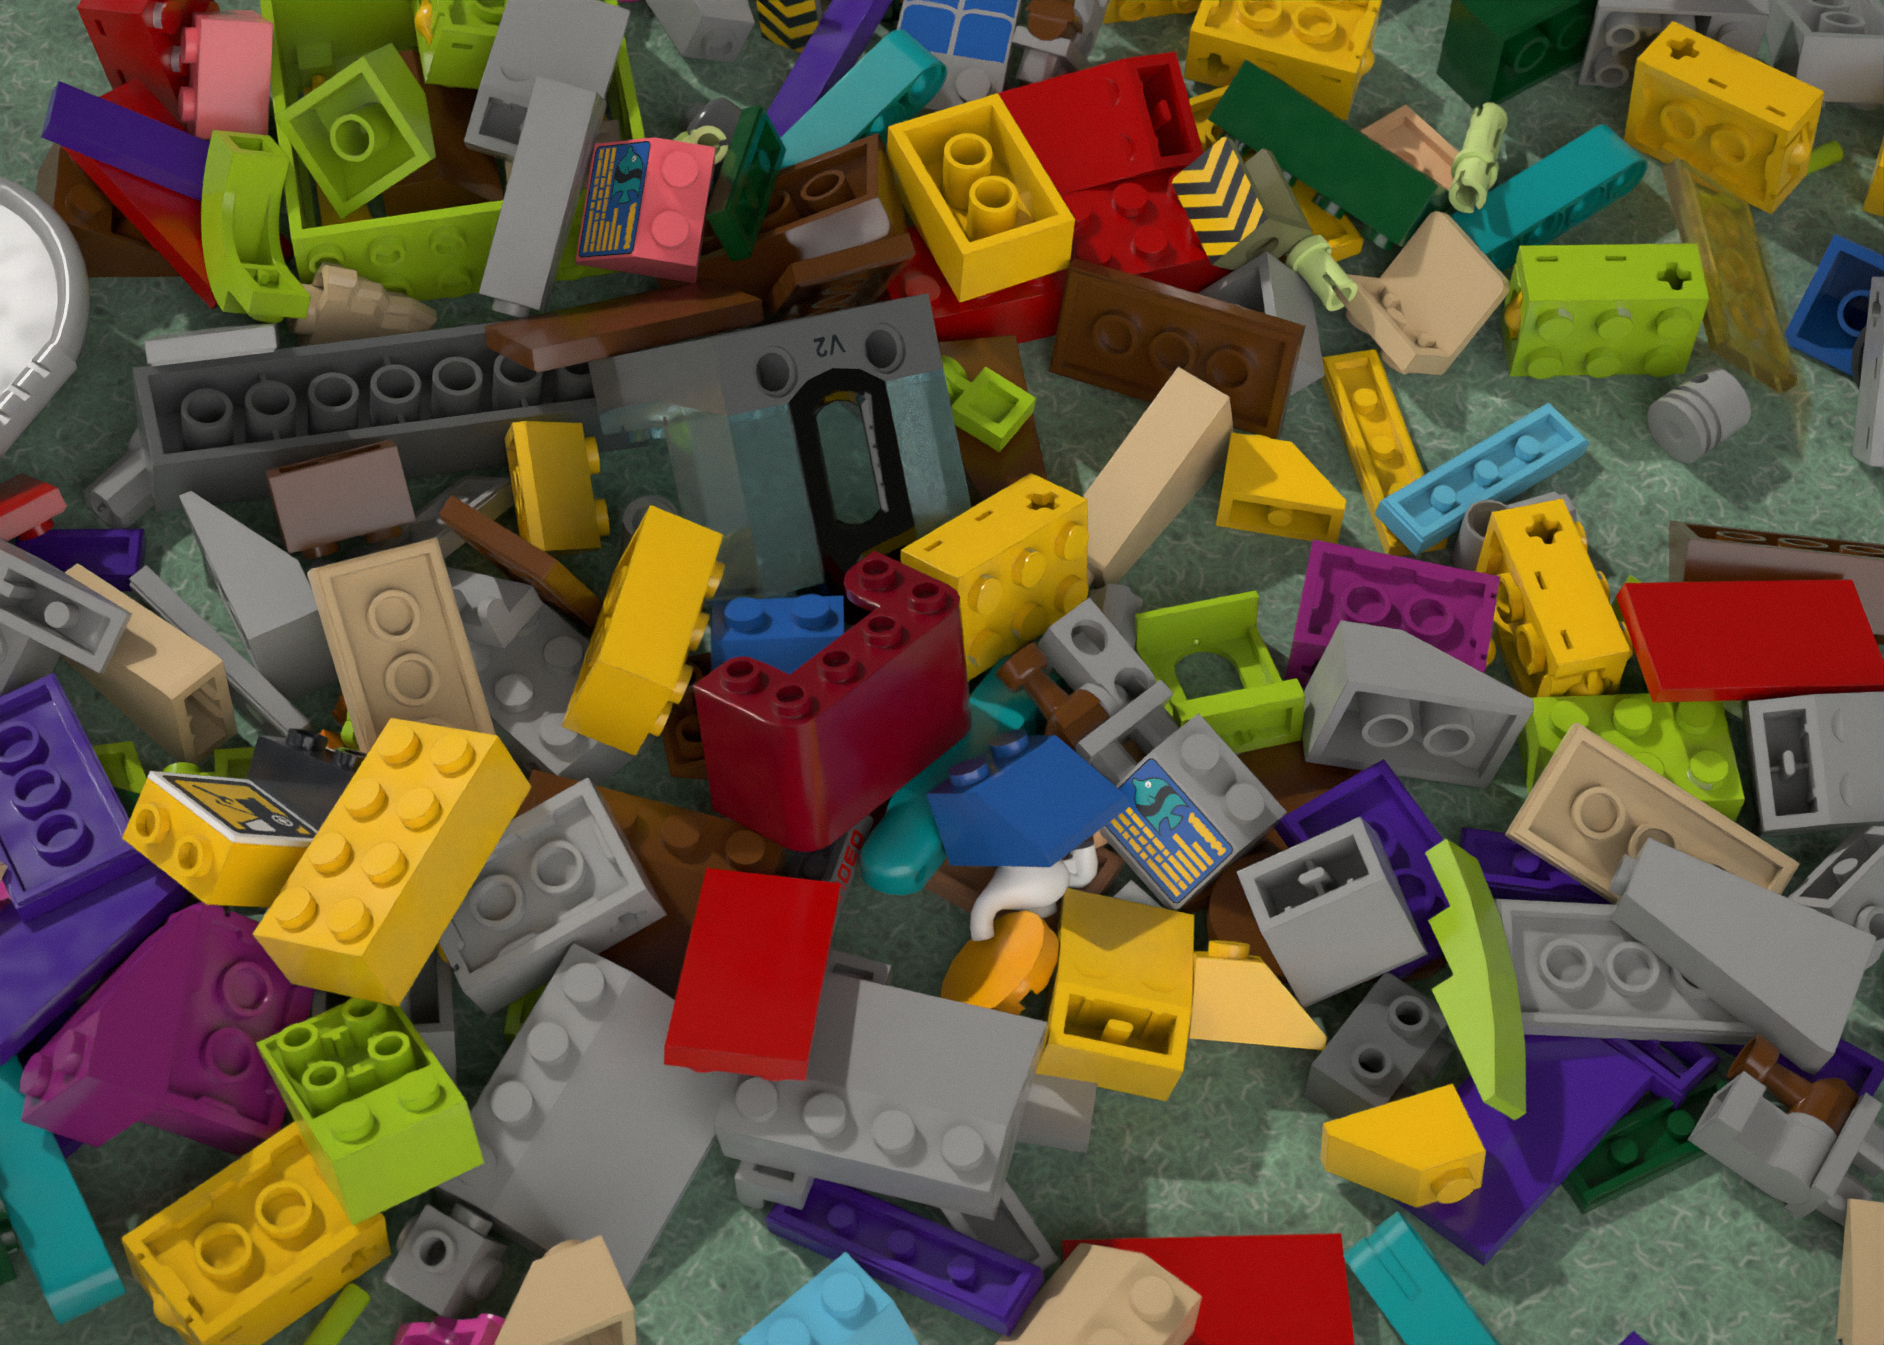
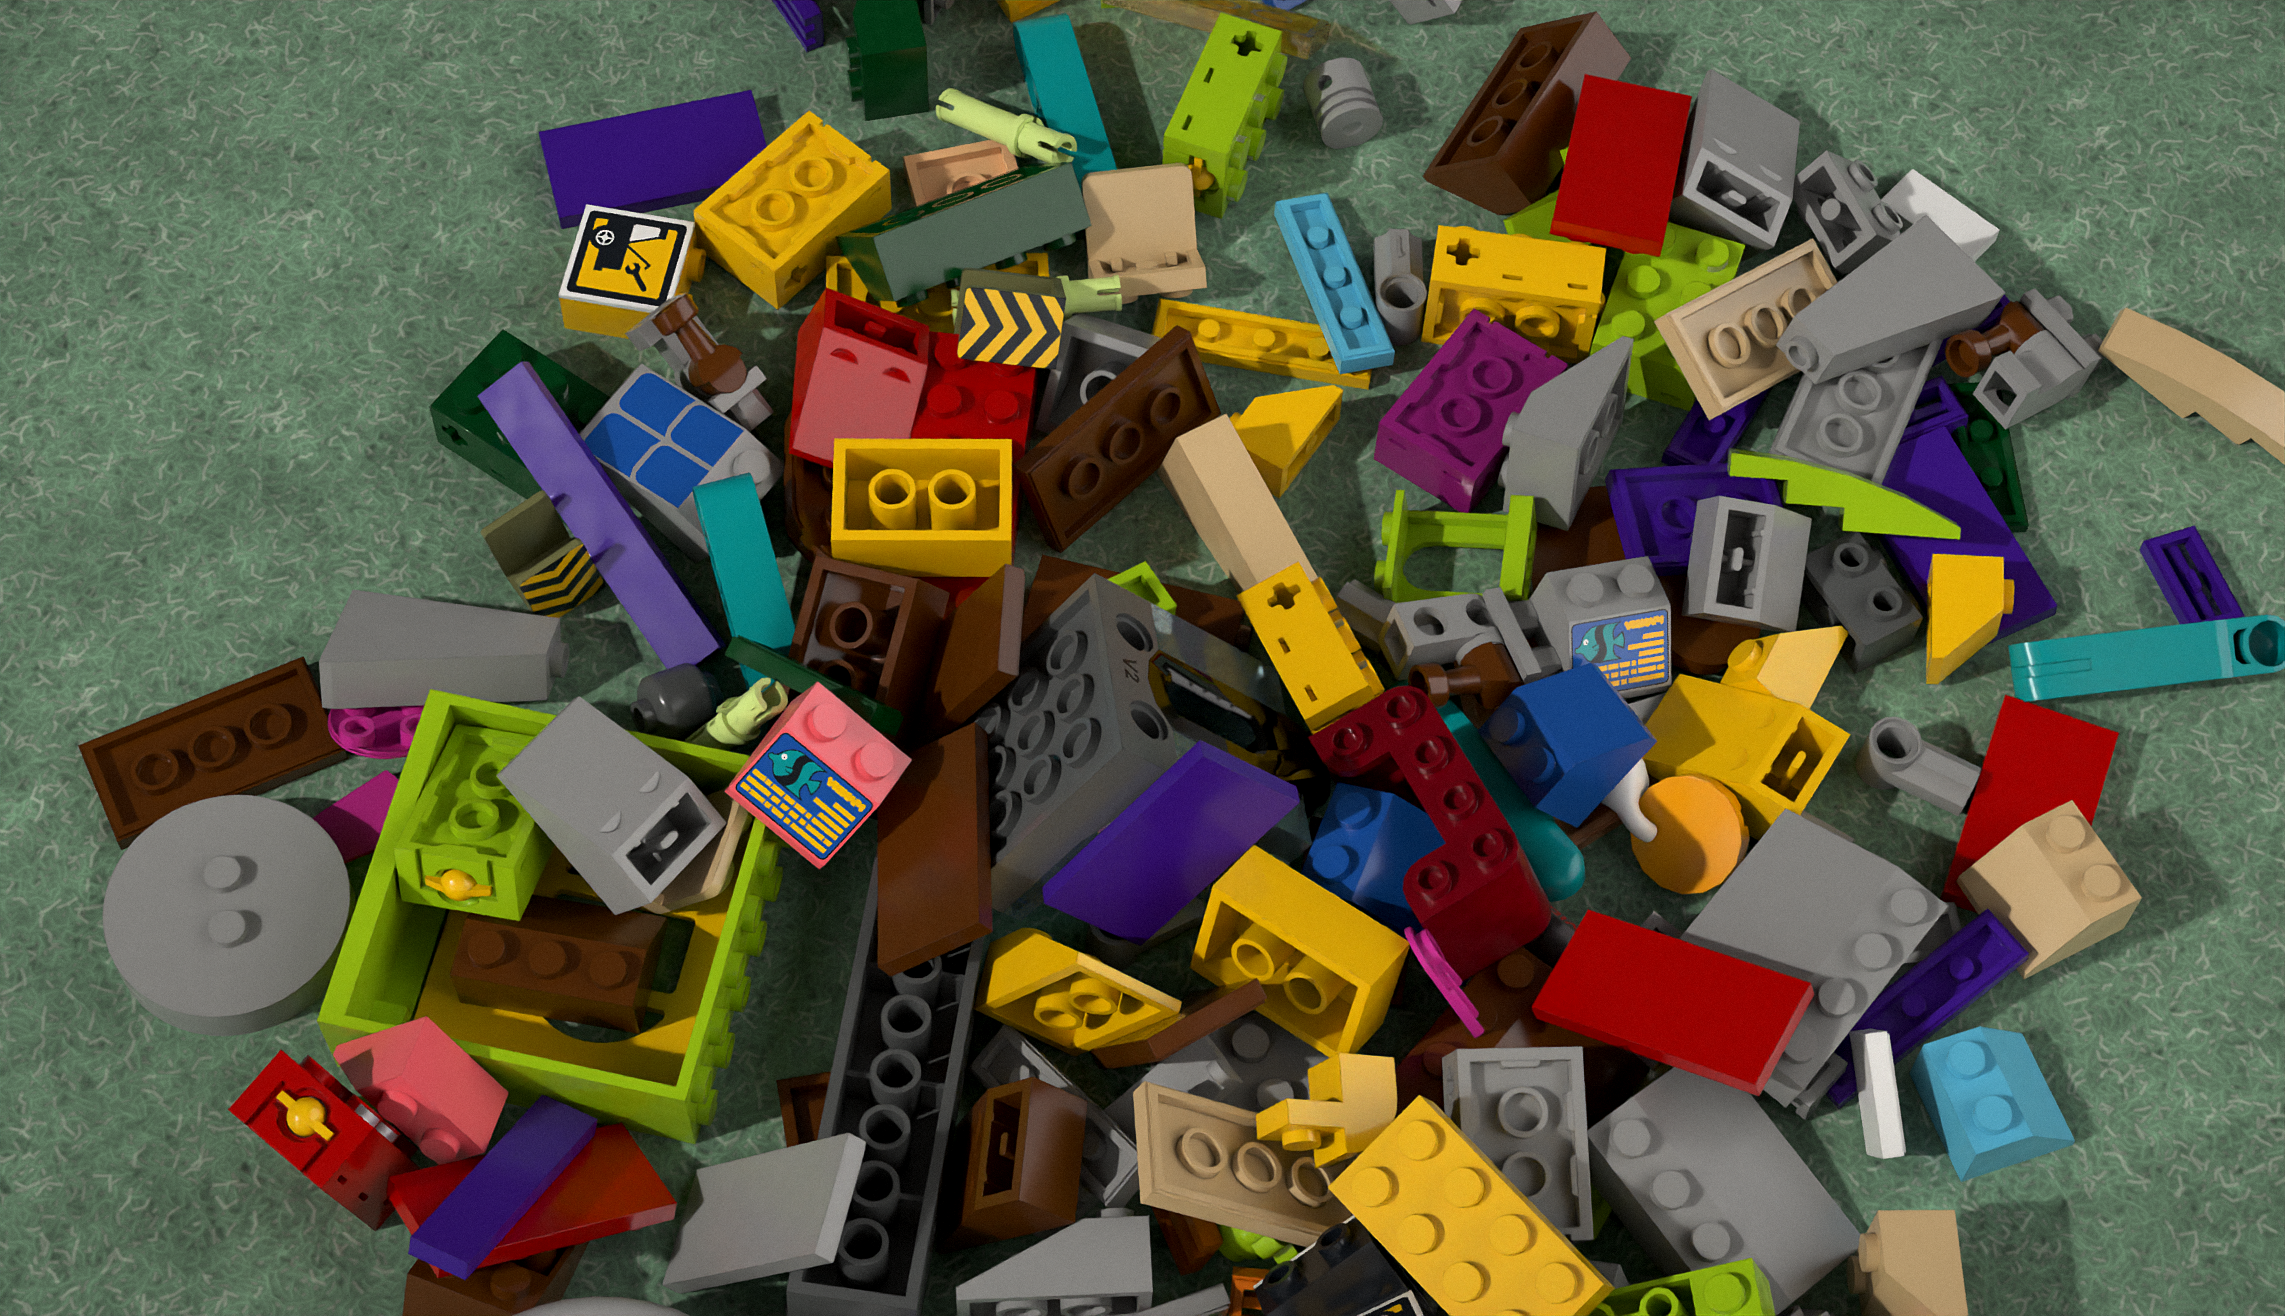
camera: 65 degrees left, 5 degrees up
lime arch [201,130,311,323] -> none
lime slope [274,43,436,220] -> none
tan rock [287,262,438,347] -> none
light grey slope [479,75,607,318] -> none
none -> dark purple tile [1042,740,1300,946]
none -> yellow brick [1256,1053,1397,1168]
none -> dark pink piece [1404,926,1484,1038]
none -> white tile [1849,1029,1906,1159]
none -> light grey piece [1855,717,1982,816]

